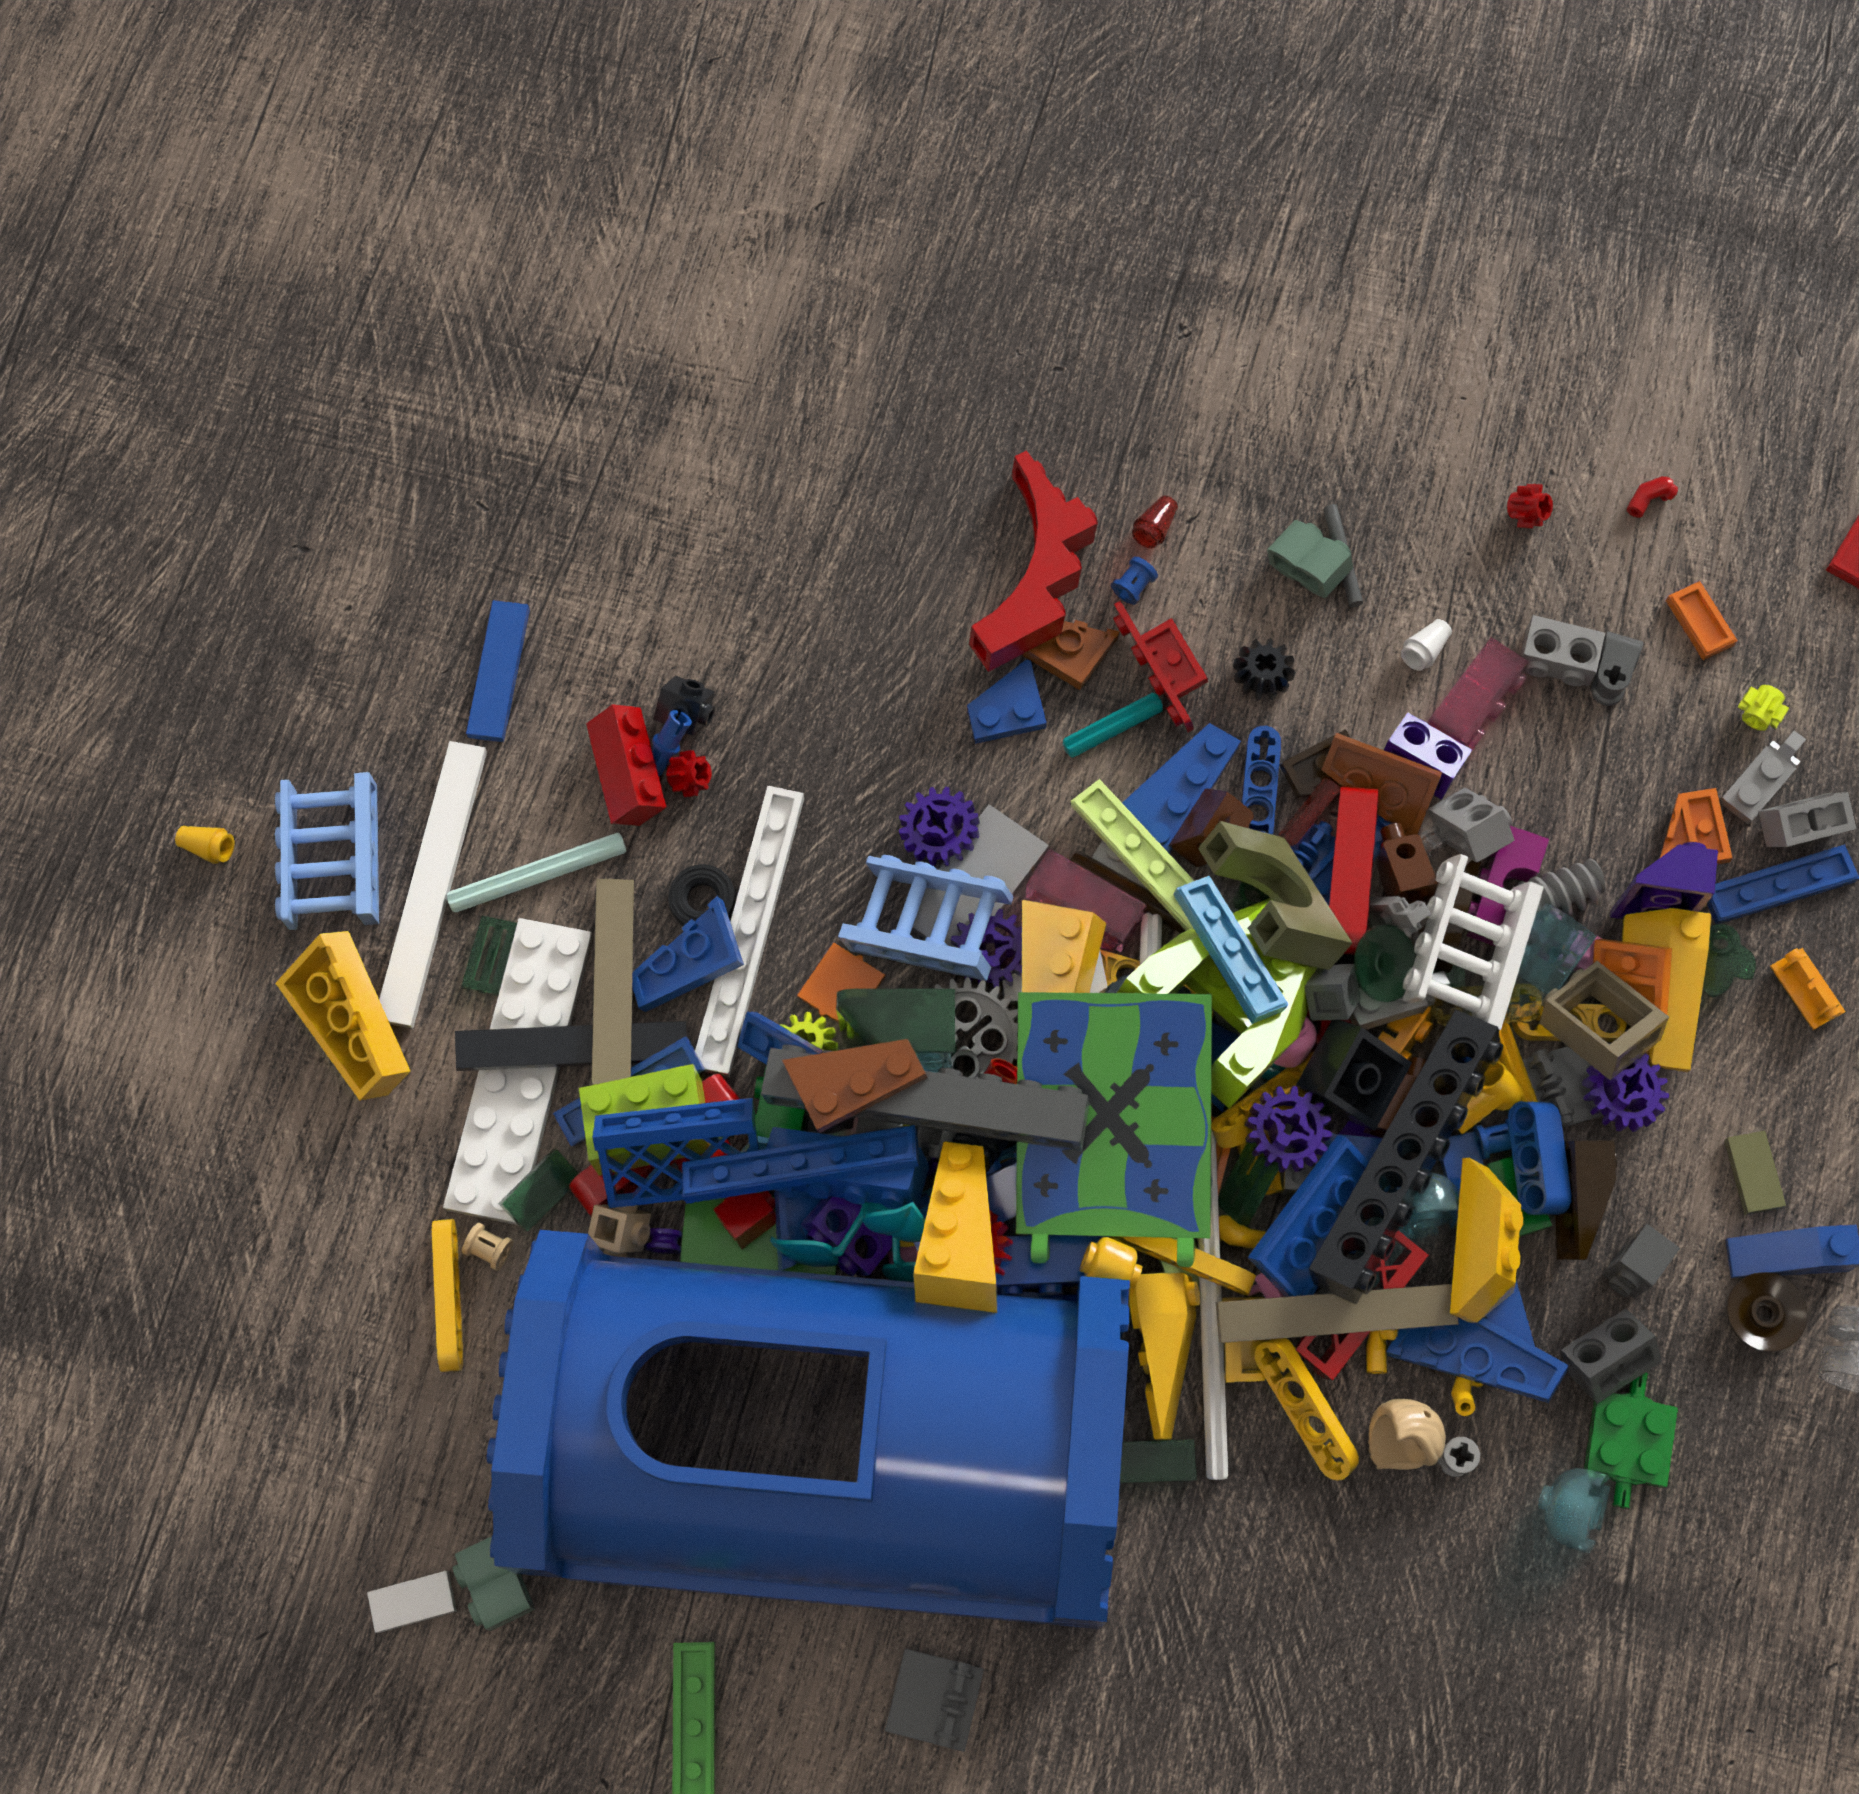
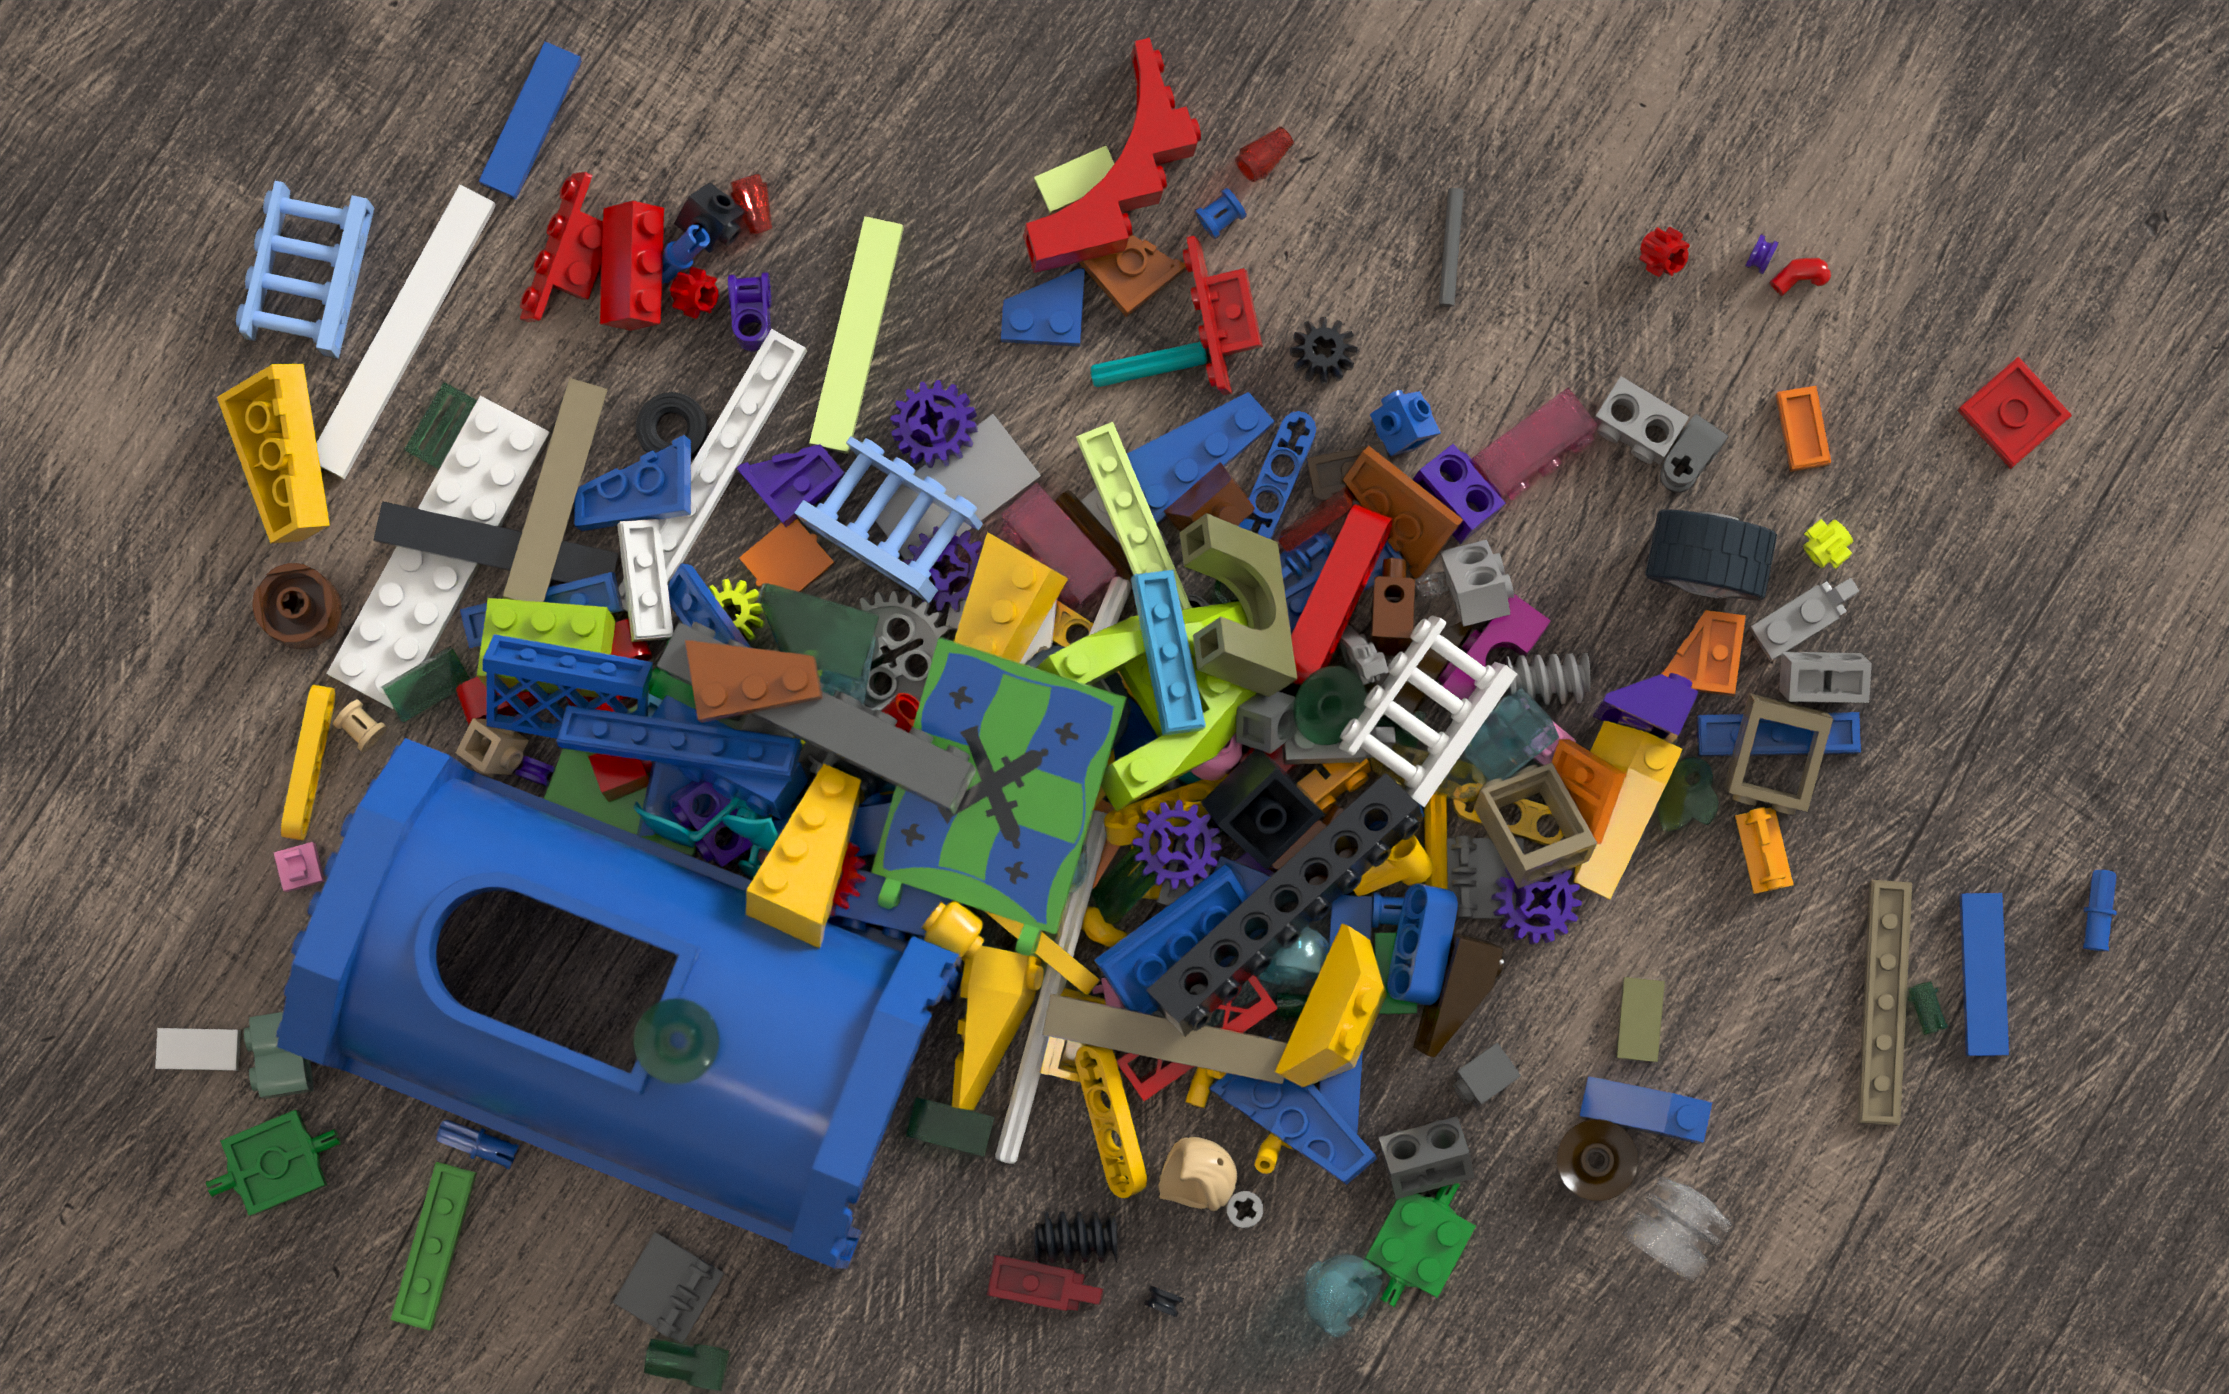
camera: 20 degrees right, 10 degrees up
yellow cone [175,826,235,864] -> none
light aqua axle [447,833,626,912] -> none
sand green brick [1267,520,1353,598] -> none
white cone [1401,619,1452,671] -> none
none -> green plate [206,1109,341,1216]
none -> reddish brown brick [252,563,342,649]
none -> bright pink tile [274,842,325,892]
none -> blue axle [436,1119,519,1170]
none -> red bracket [520,172,603,322]
none -> white tile [617,519,673,642]
none -> dish [634,998,720,1084]
none -> clear green piece [644,1338,730,1391]
none -> dark purple piece [728,272,771,352]
none -> clear red cone [729,174,773,235]
none -> dark purple wing [737,444,845,527]
none -> yellowish green tile [809,216,904,454]
none -> dark red hinge [987,1255,1103,1311]
none -> yellowish green tile [1034,146,1115,215]
none -> black piece [1035,1211,1118,1263]
none -> black bush [1143,1285,1184,1317]
none -> clear green pin [1275,989,1309,1021]
none -> blue brick [1370,390,1441,456]
none -> black wheel [1645,509,1777,600]
none -> dark tan window [1724,693,1833,815]
none -> dark purple bush [1745,234,1779,275]

